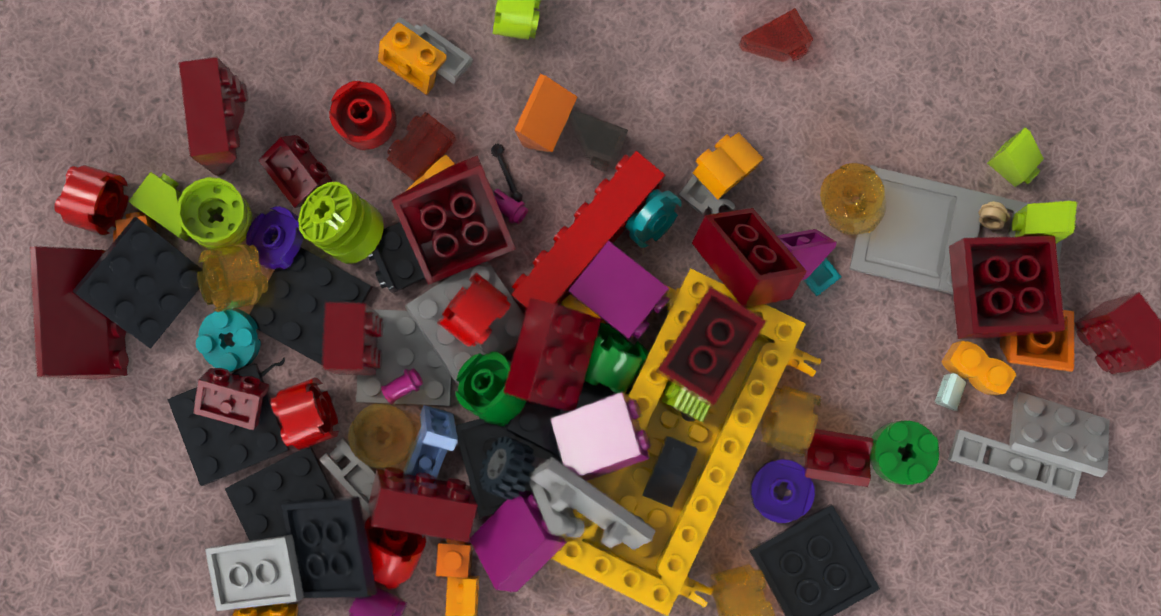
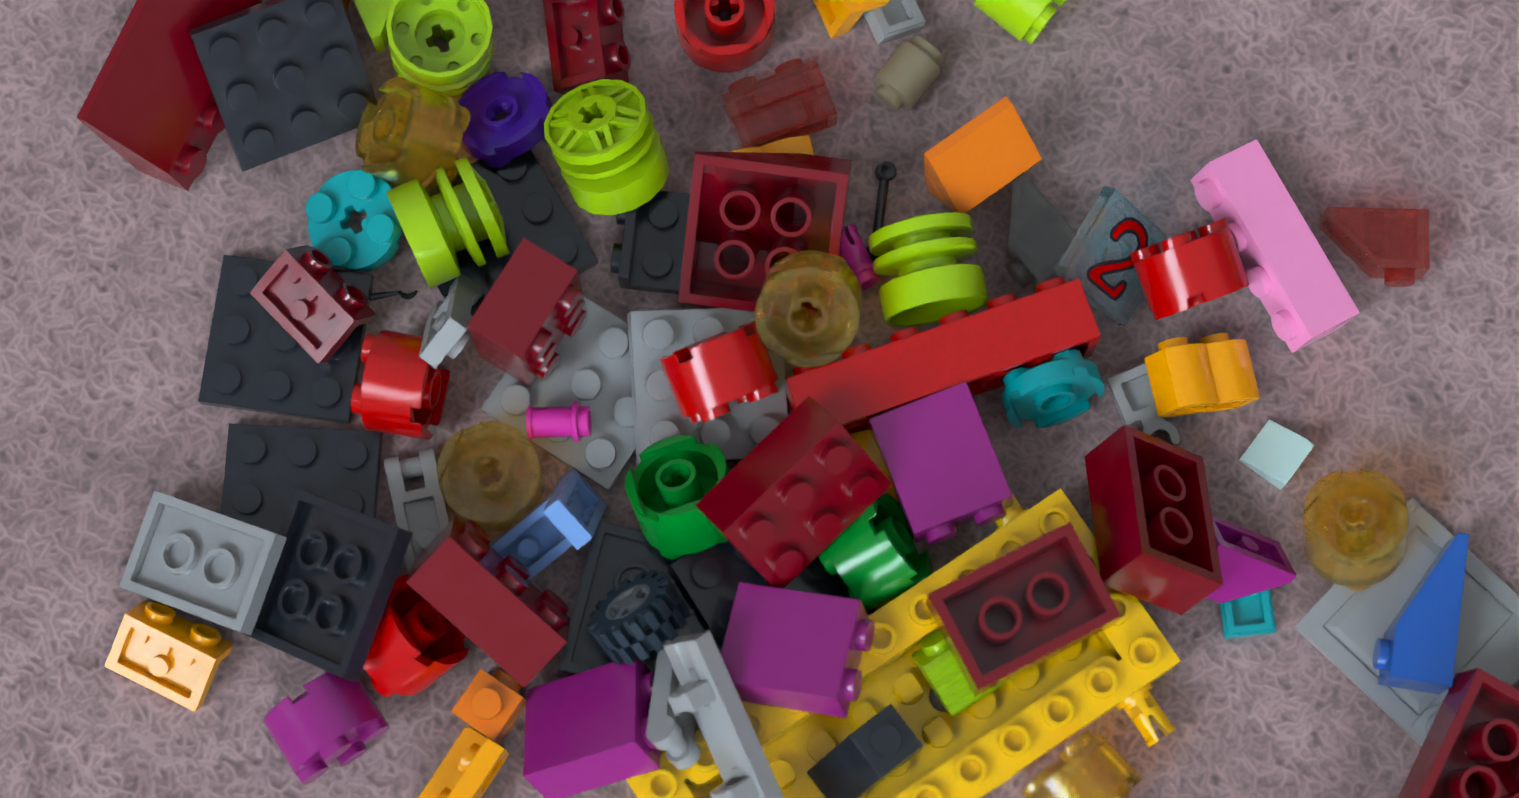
camera: 30 degrees right, 5 degrees down
none -> lime wheel [386,156,510,289]
none -> light grey plate [419,274,483,368]
none -> clear yellow brick [755,250,863,367]
none -> lime wheel [867,212,990,327]
none -> dark tan brick [872,35,944,111]
none -> clear light blue tile [1054,186,1170,327]
none -> red brick [1130,218,1249,320]
none -> bright pink brick [1190,139,1360,353]
none -> light aqua slope [1239,419,1314,490]
none -> blue slope [1373,532,1469,695]

